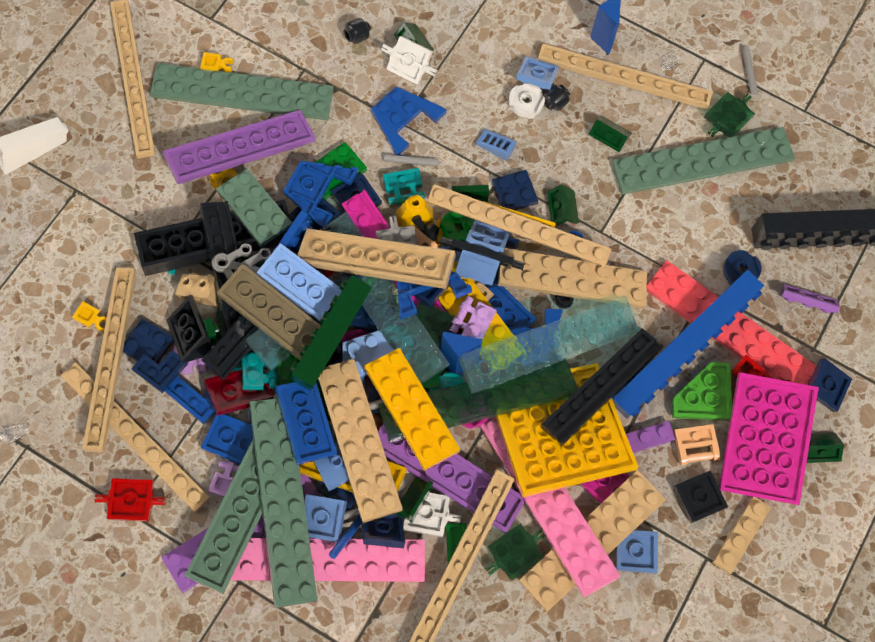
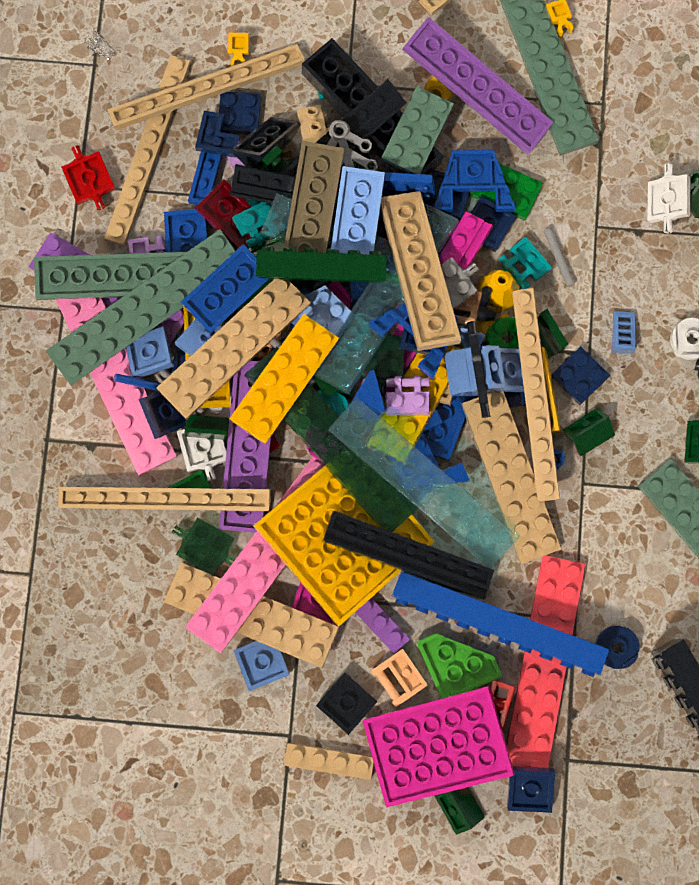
camera: 70 degrees right, 10 degrees up
black head [344,18,371,44] -> none
blue wing [371,87,447,155] -> none
black plate [554,295,574,309] -> none
medium lavender plate [781,283,840,313] -> none

